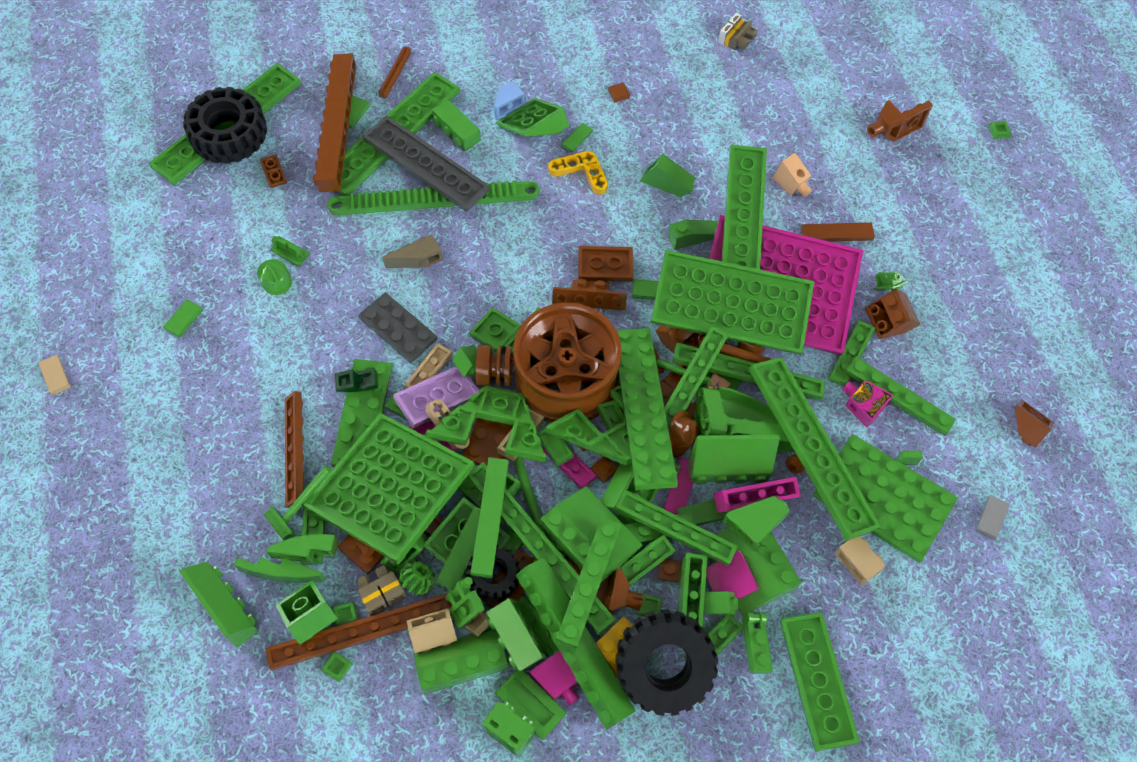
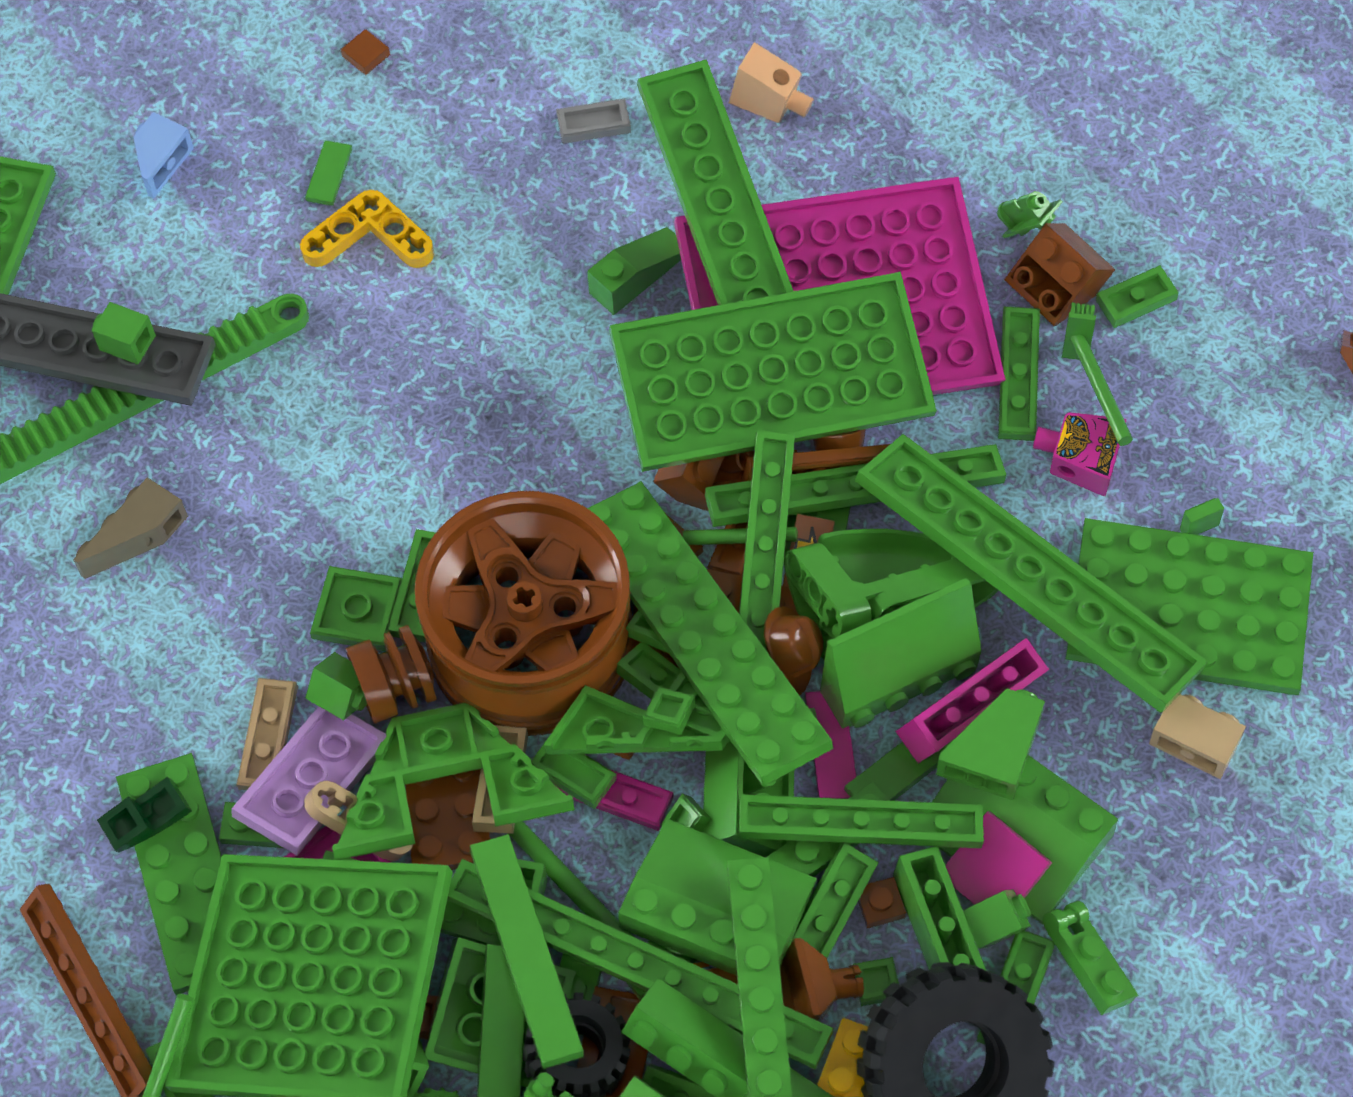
camera: 20 degrees left, 0 degrees up
dark grey plate [358,292,438,364] -> none
bright green brick [432,100,481,151] -> none
bright green slope [496,98,569,136] -> none
dark orange bracket [552,279,627,310] -> none
dark orange plate [578,246,633,282] -> none
dark orange plate [590,456,617,484] -> none
bright green tile [632,279,659,300] -> none
bright green slope [640,153,696,197] -> none
bright green plate [780,612,860,752] -> none
dark orange plate [785,454,805,473] -> none
dark orange tile [801,222,875,242] -> none
bright green plate [845,356,956,436] -> none
none -> bright green brick [92,302,156,365]
none -> light grey tile [556,98,631,144]
none -> bright green tile [643,686,696,735]
none -> bright green tile [661,793,711,832]
none -> bright green piece [1062,302,1133,446]
none -> bright green plate [1096,265,1179,328]

